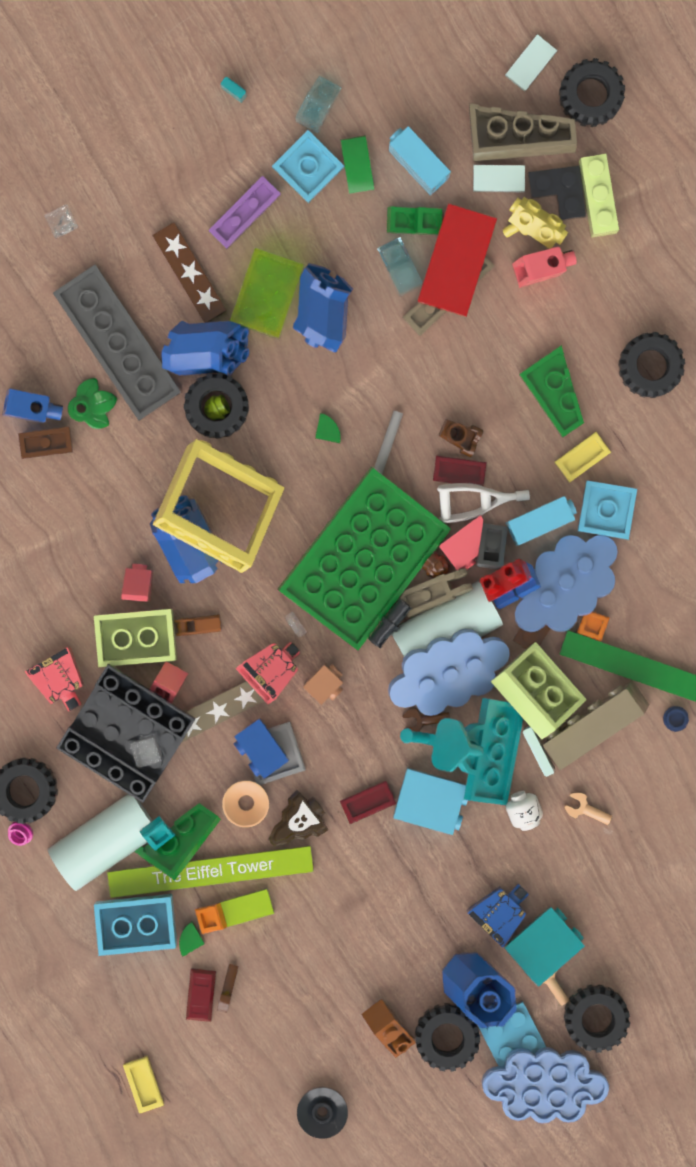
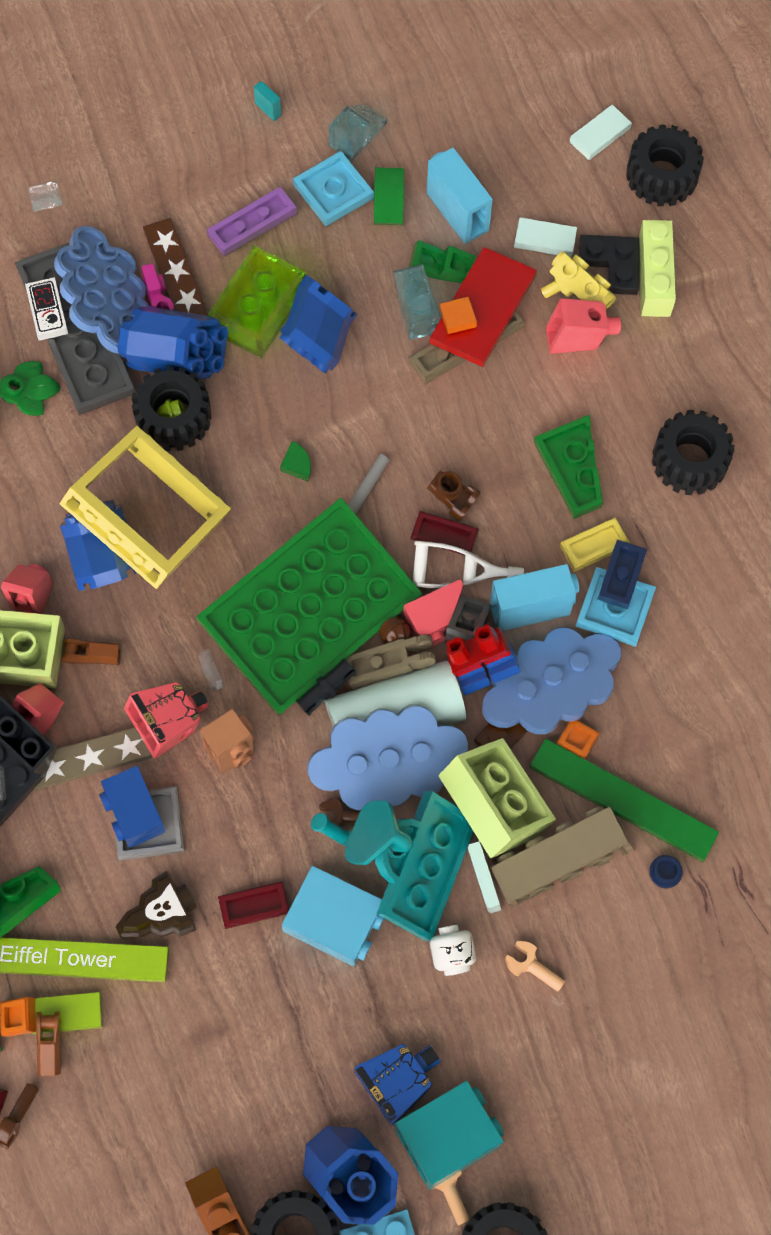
camera: 10 degrees right, 20 degrees down
light nougat piece [222,781,269,827] -> none
dark tan wedge [469,103,577,161] -> none
none -> tile [25,277,68,341]
none -> dark orange bar [36,1011,61,1076]
none -> medium blue plate [54,226,149,354]
none -> dark pink plate [141,264,174,311]
none -> orange tile [439,297,477,334]
none -> dark blue plate [597,539,647,609]

